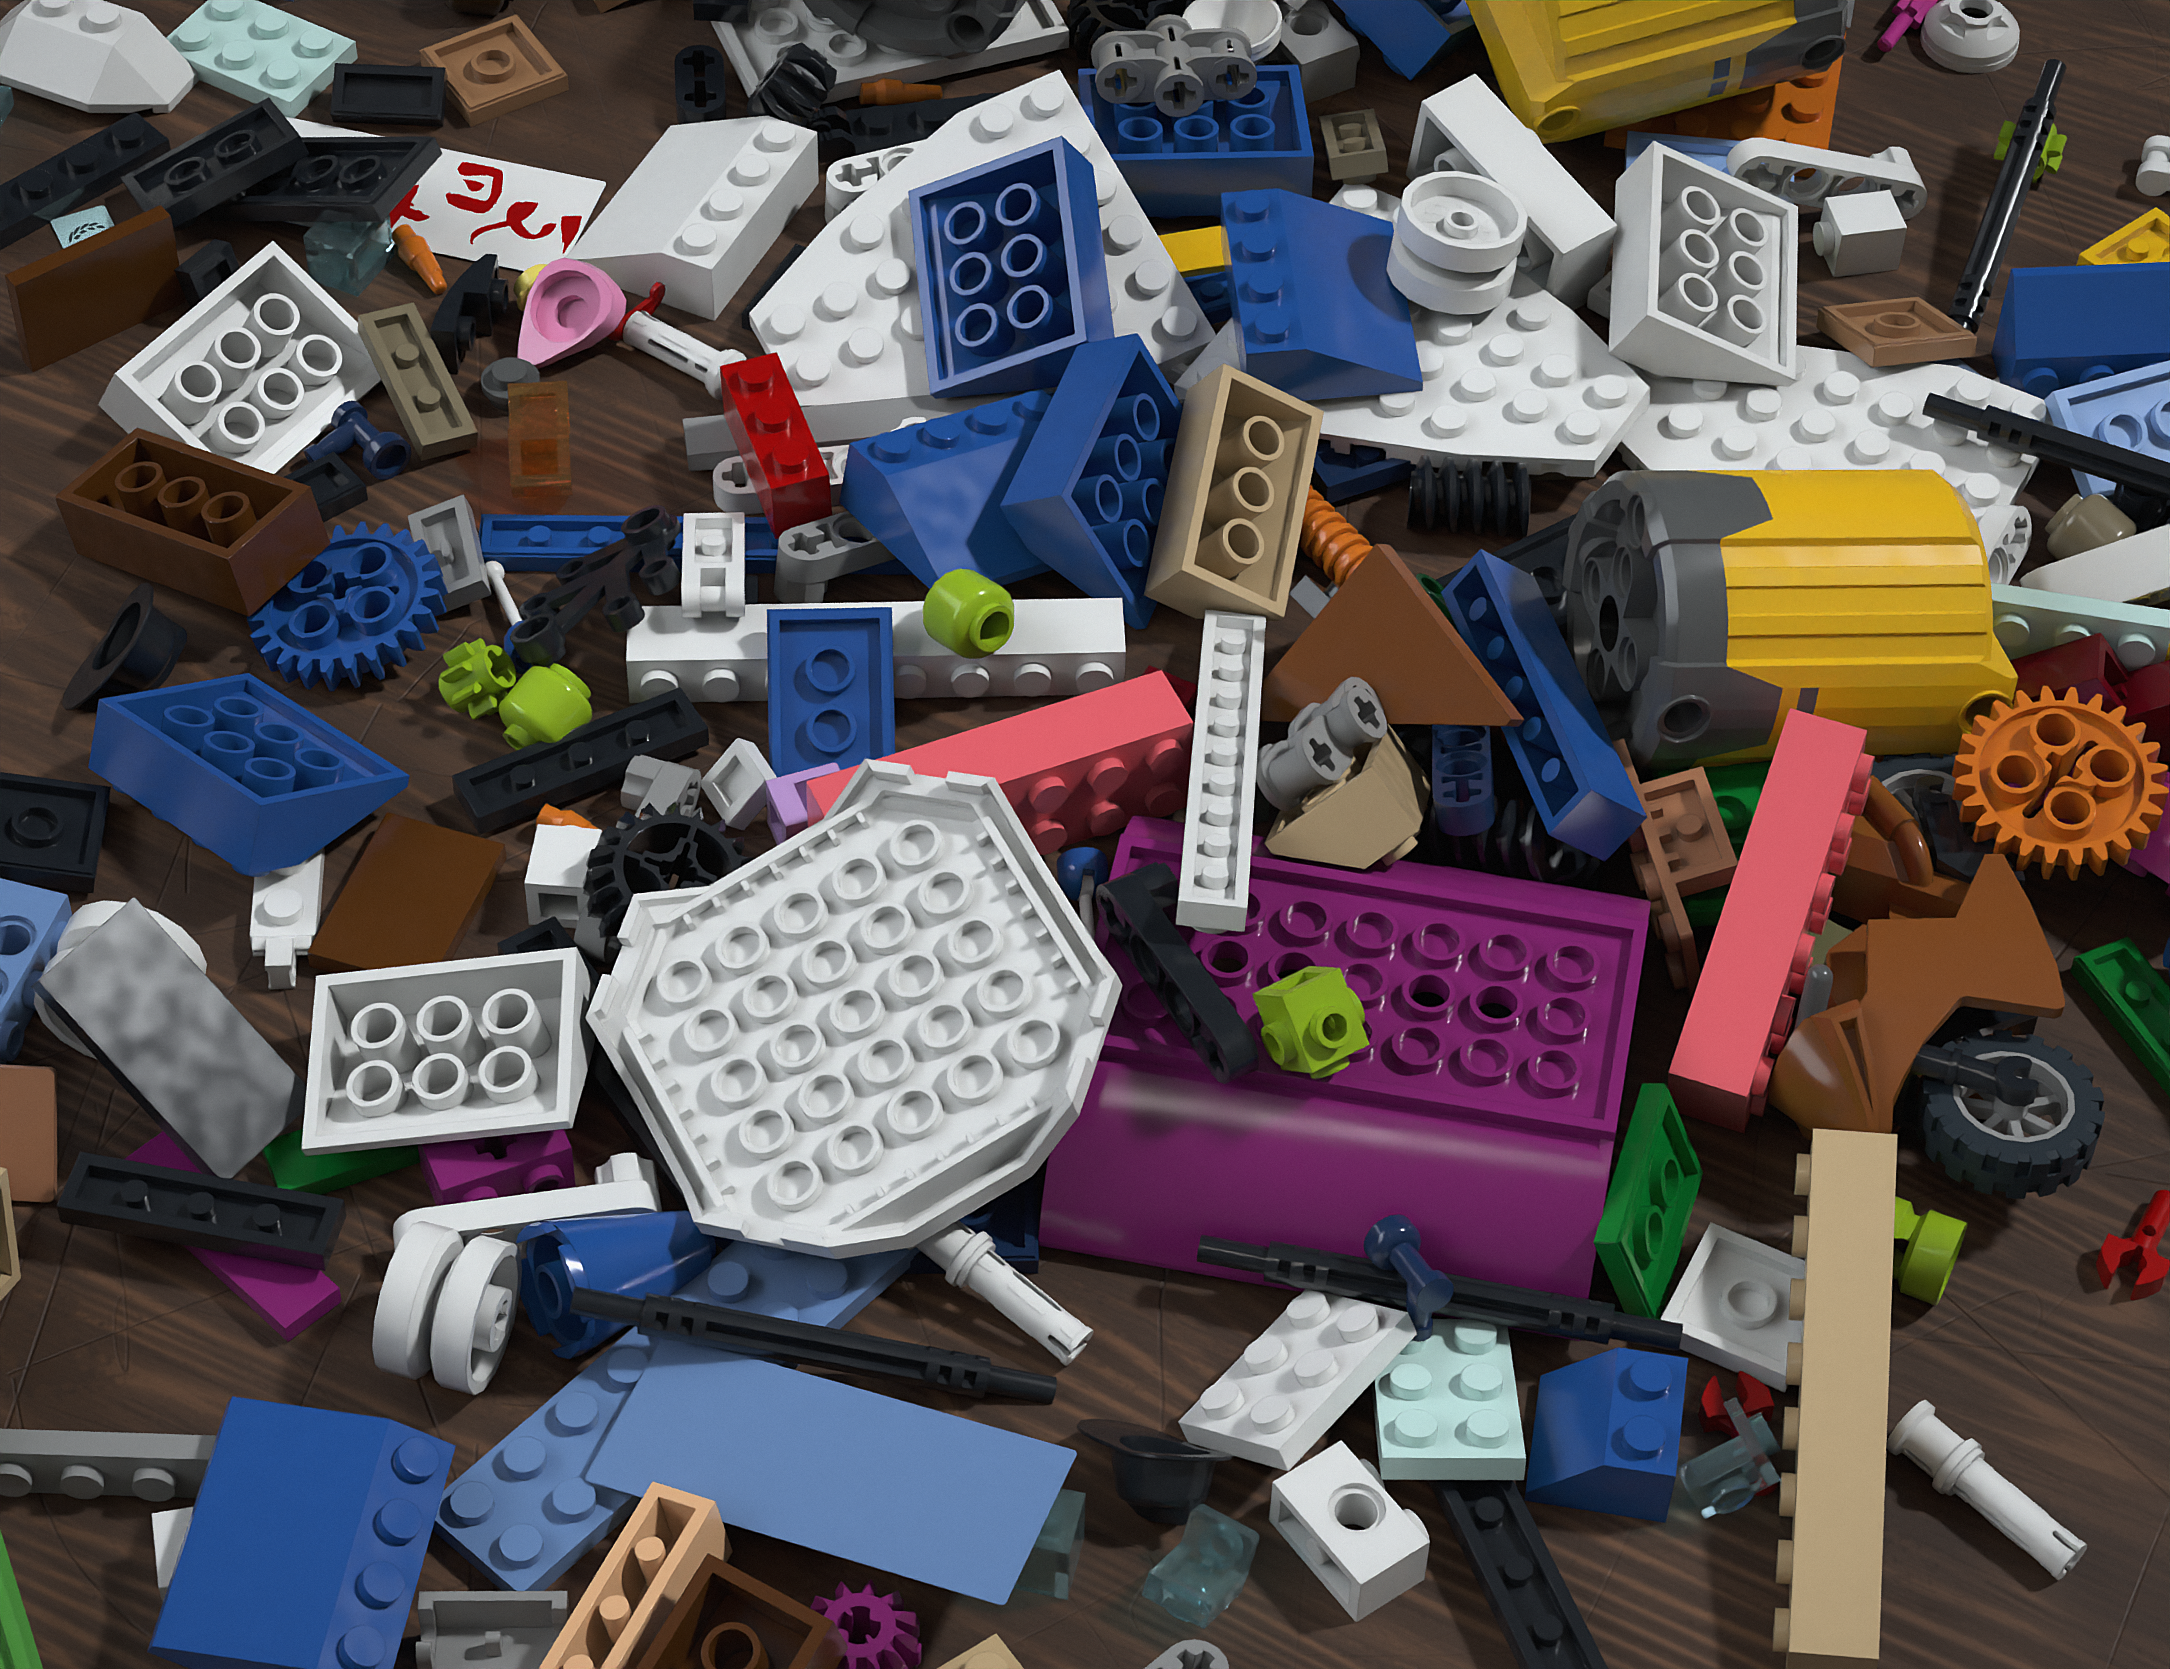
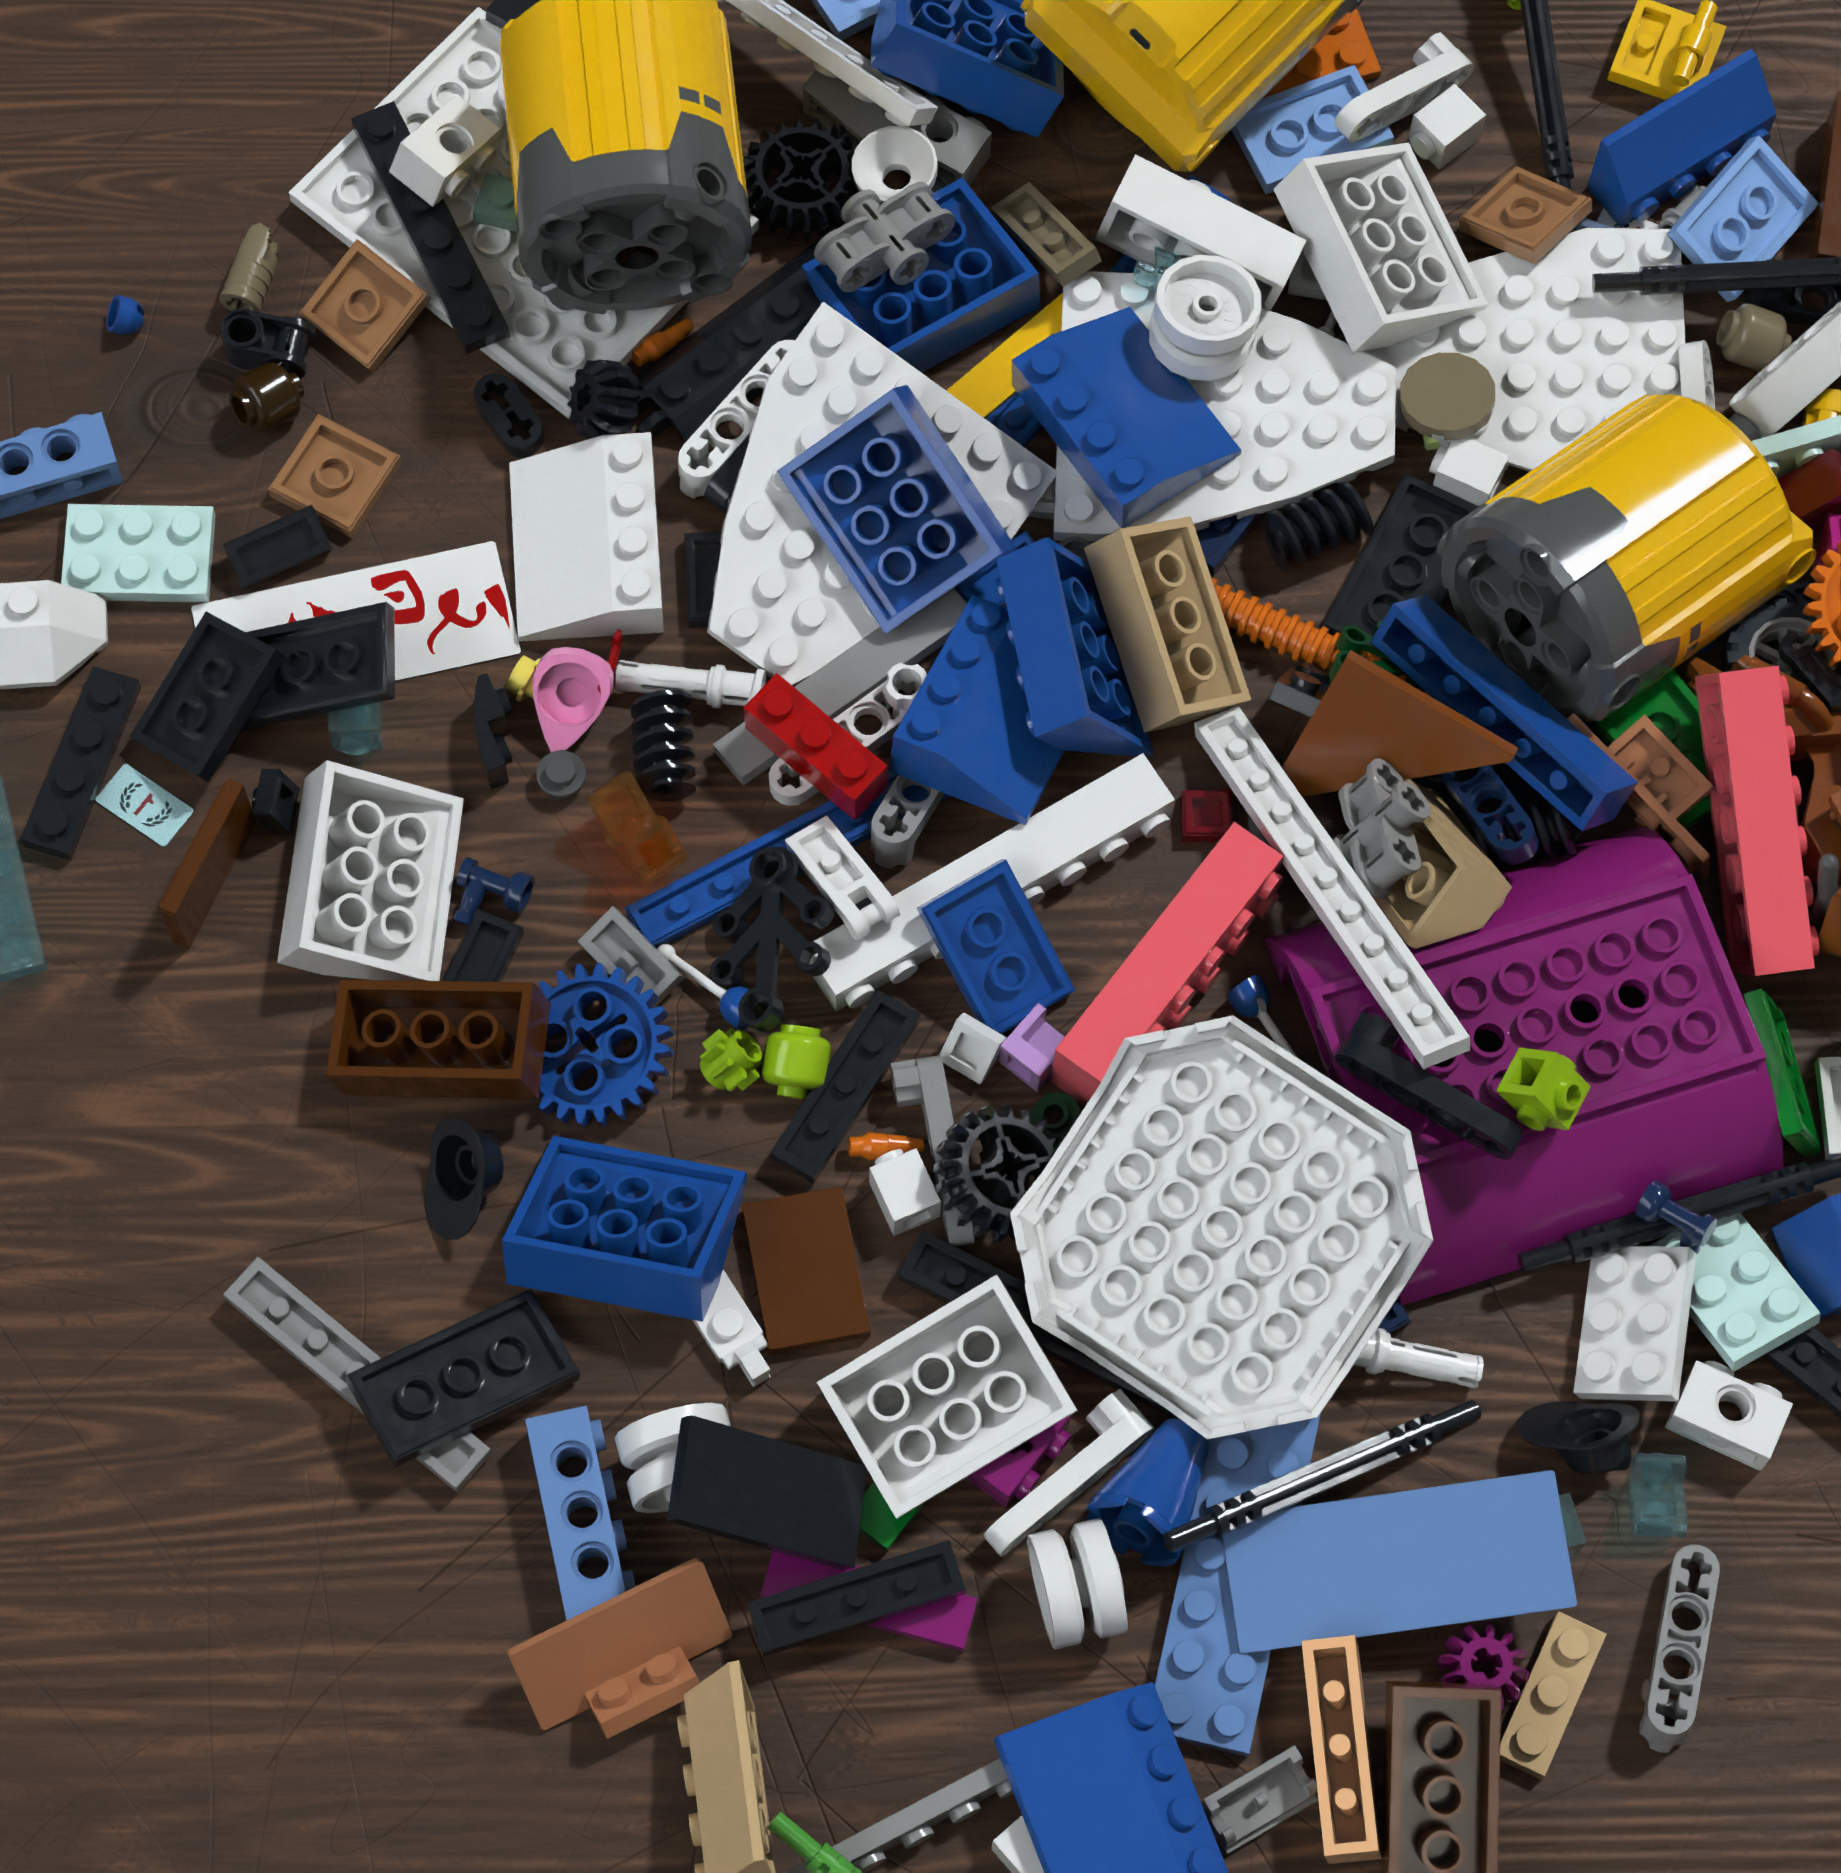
camera: 30 degrees left, 20 degrees up
dark tan plate [357,302,478,461] -> none
orange piece [391,224,447,295] -> none
lime head [922,568,1014,659] -> none
none -> black piece [630,690,696,801]
none -> dark tan tile [1400,352,1495,440]

